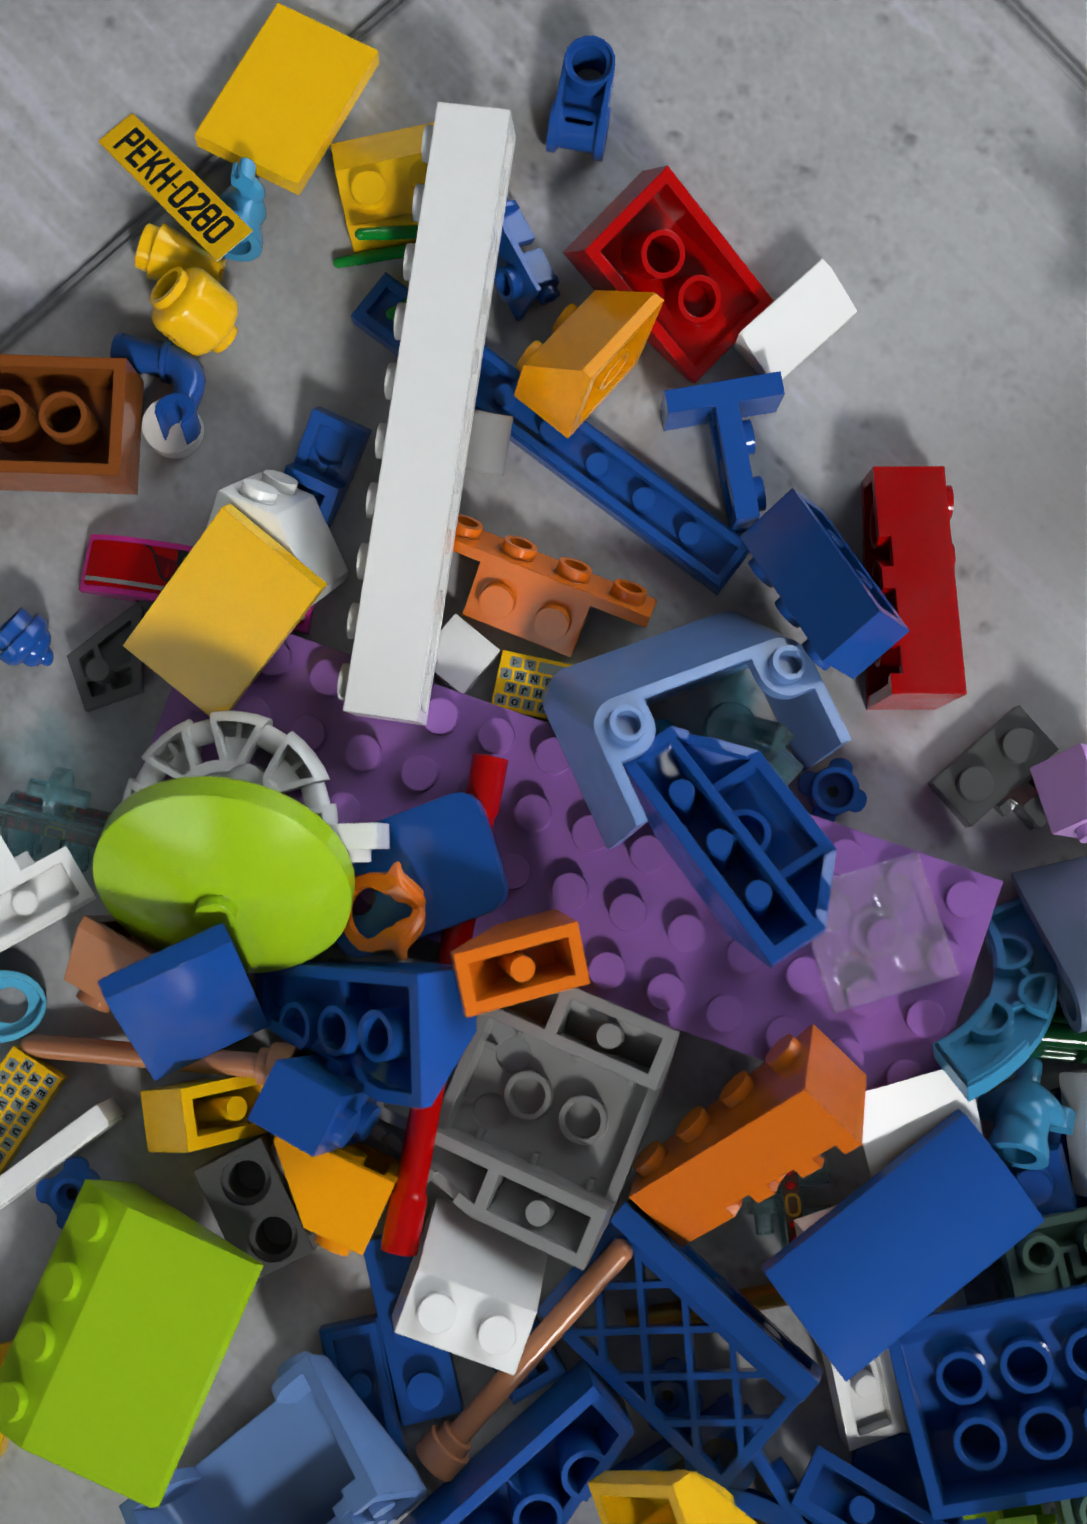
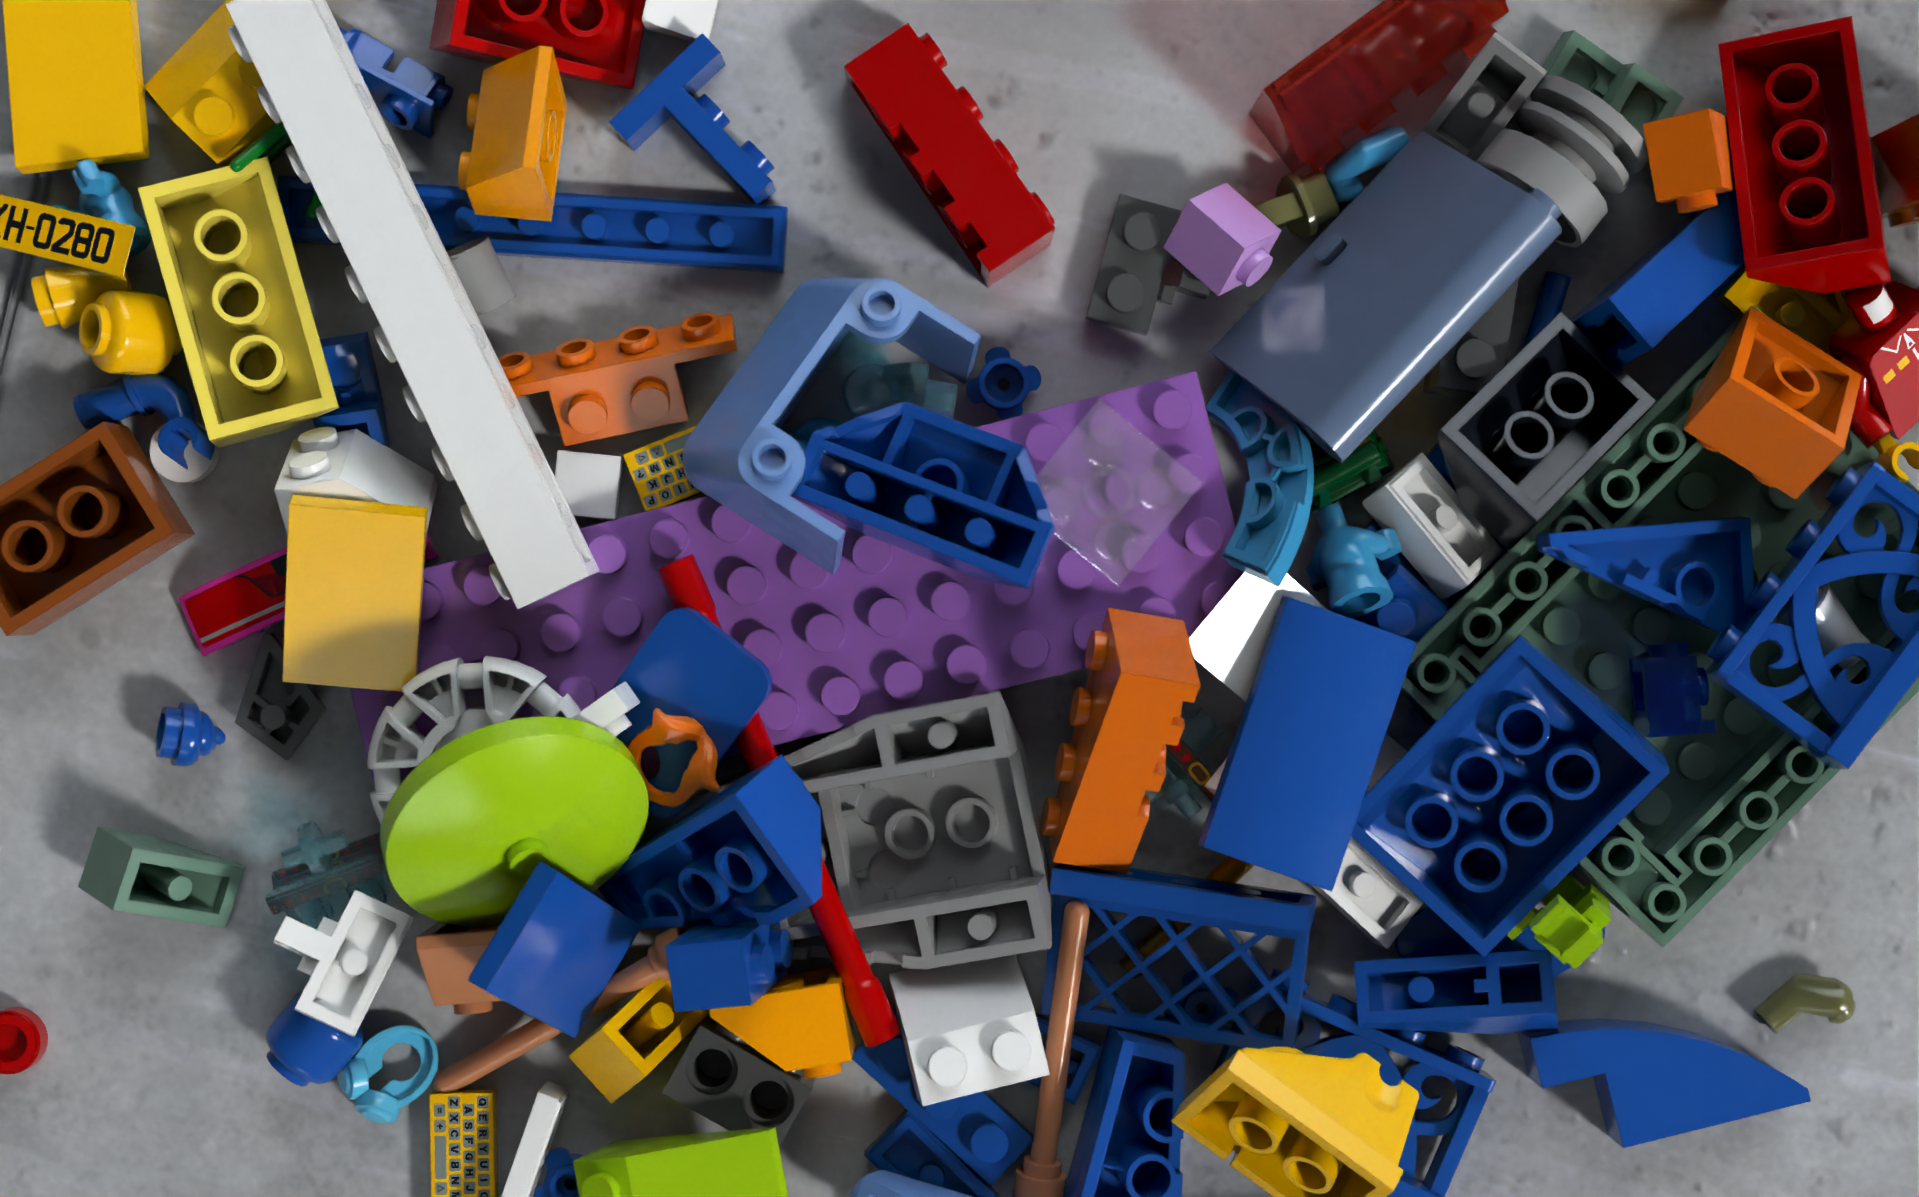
camera: 30 degrees left, 5 degrees up
orange slope [450,909,590,1018] -> none
blue brick [740,488,910,679] -> none
none -> light yellow slope [138,157,339,448]

